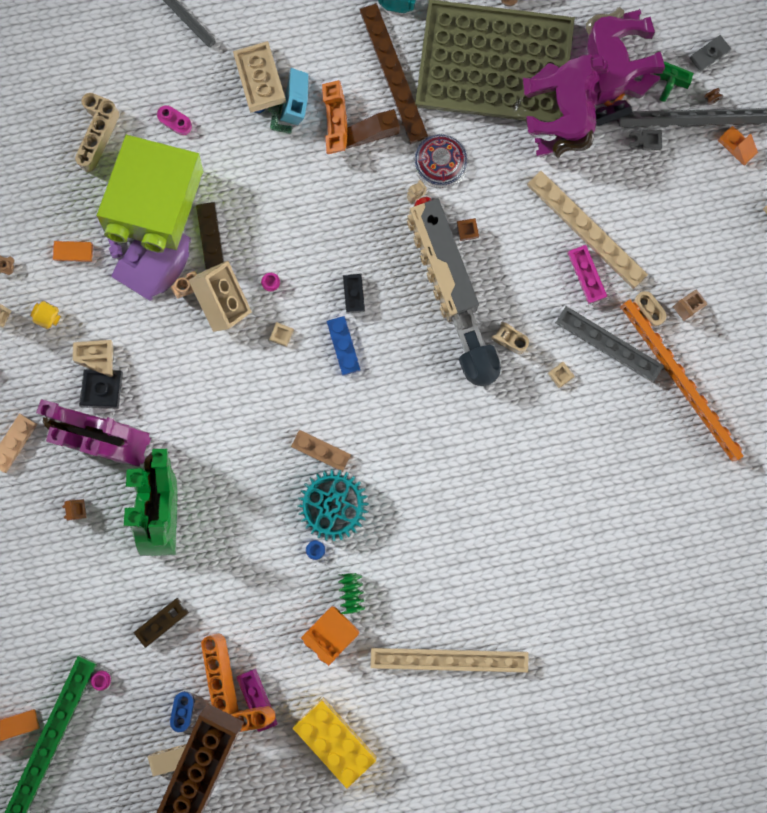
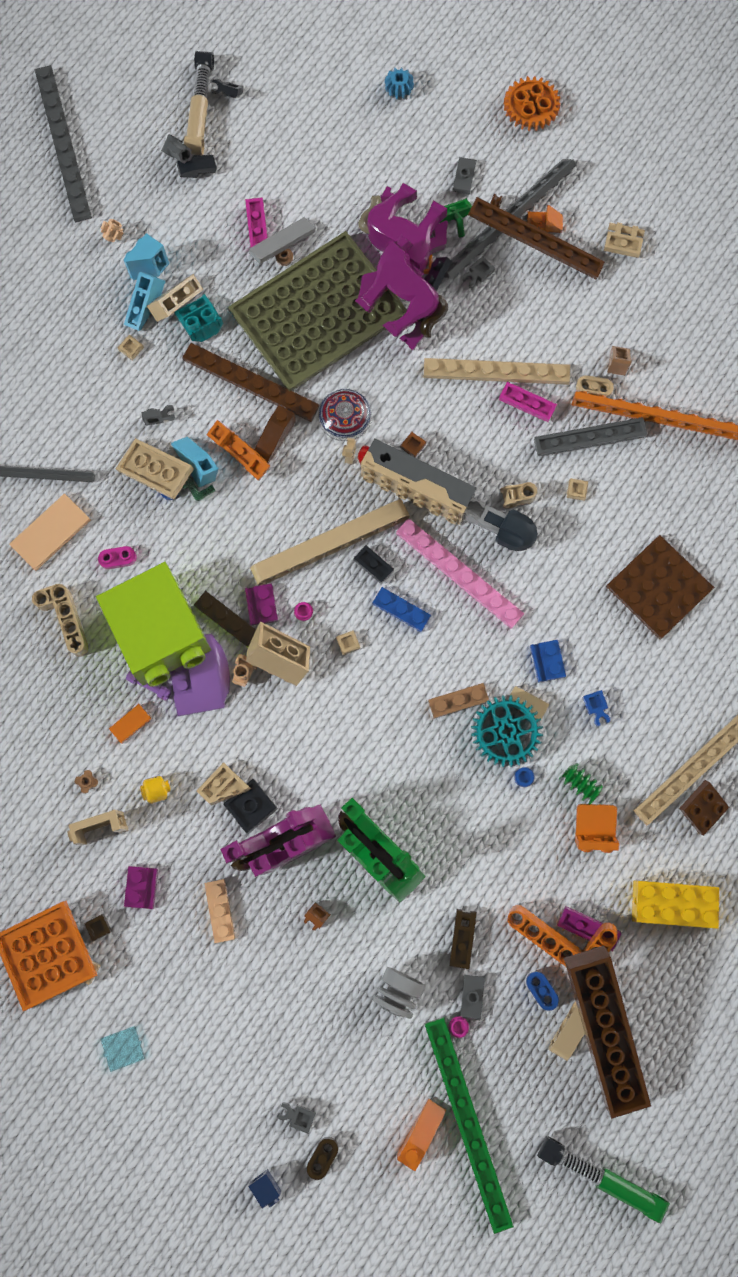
camera: 40 degrees left, 5 degrees down
none -> light nougat tile [9,493,91,571]
none -> dark grey plate [141,405,176,426]
none -> magenta plate [245,583,278,626]
none -> tan beam [250,499,410,586]
none -> light grey wheel [372,967,426,1019]
none -> bright pink plate [396,518,524,629]
none -> dark grey plate [460,974,485,1020]
none -> reddish brown plate [468,197,605,280]
none -> tan tile [510,686,549,719]
none -> blue plate [530,640,566,683]
none -> blue plate [582,690,610,727]
none -> reddish brown plate [606,535,715,640]
none -> reddish brown plate [679,780,730,836]

